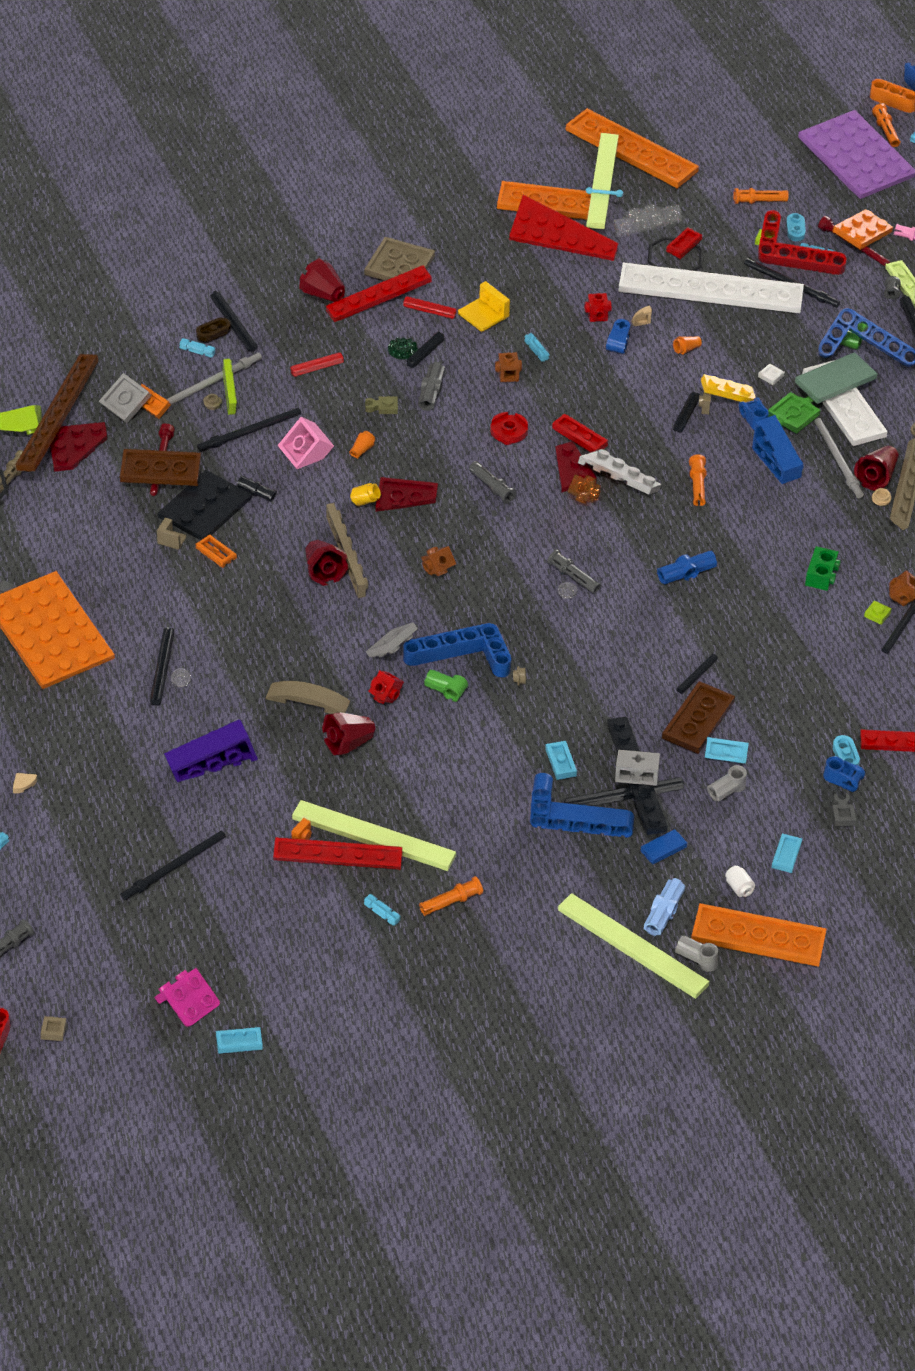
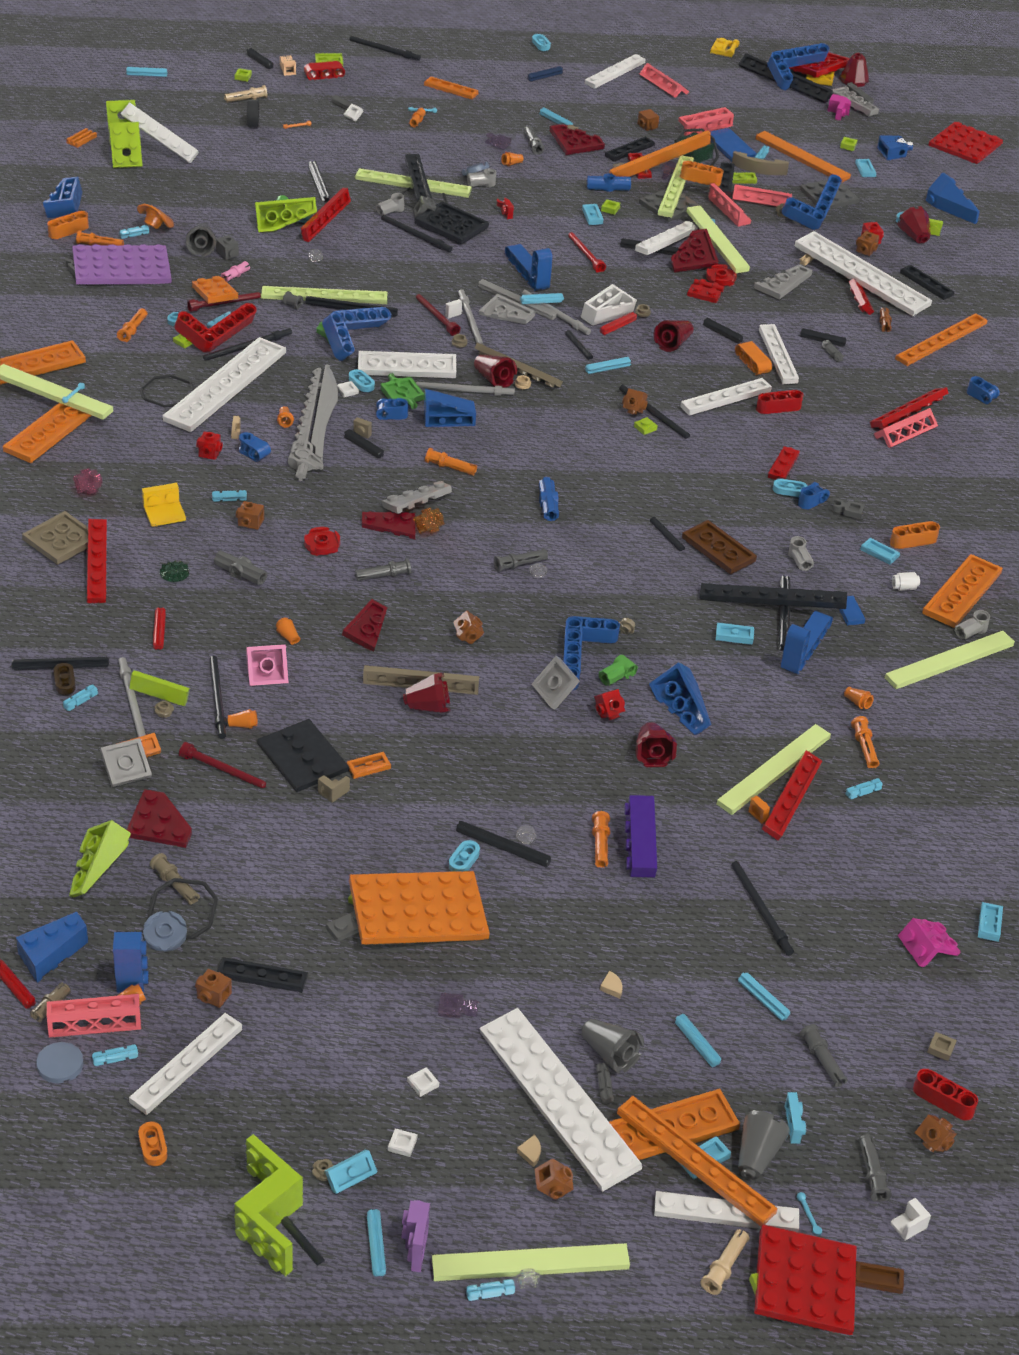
camera: 70 degrees left, 5 degrees down
reddish brown plate [15,354,98,472] -> none
reddish brown plate [120,449,201,486] -> none
black pin [237,476,277,502] -> none
dark tan slope [266,681,350,714] -> none
dark red cone [299,258,345,302] -> none
yellow brick [350,483,380,506] -> none
olive plate [365,396,398,414] -> none
red axle [403,296,457,319] -> none
black axle [406,332,444,368] -> none
red wing [509,194,618,261] -> none
red plate [552,414,608,452] -> none
clear bracket [614,204,682,238] -> none
light grey brick [615,750,660,786] -> none
light blue piece [644,878,685,936] -> none
red plate [666,227,702,259] -> none
yellow plate [701,374,756,402] -> none
medium azure plate [705,737,749,764] -> none
sand green tile [795,352,877,404] -> none
green brick [805,546,841,591] -> none
none -> clear pink brick [73,468,102,495]
none -> orange cone [228,709,258,728]
none -> light grey piece [288,365,338,481]
none -> medium azure plate [349,369,375,392]
none -> medium azure plate [449,840,480,872]
none -> orange pin [592,811,610,868]
none -> blue wedge [649,662,711,735]
none -> medium azure axle [738,973,790,1020]
none -> orange cone [844,687,874,709]
none -> orange beam [890,521,940,549]

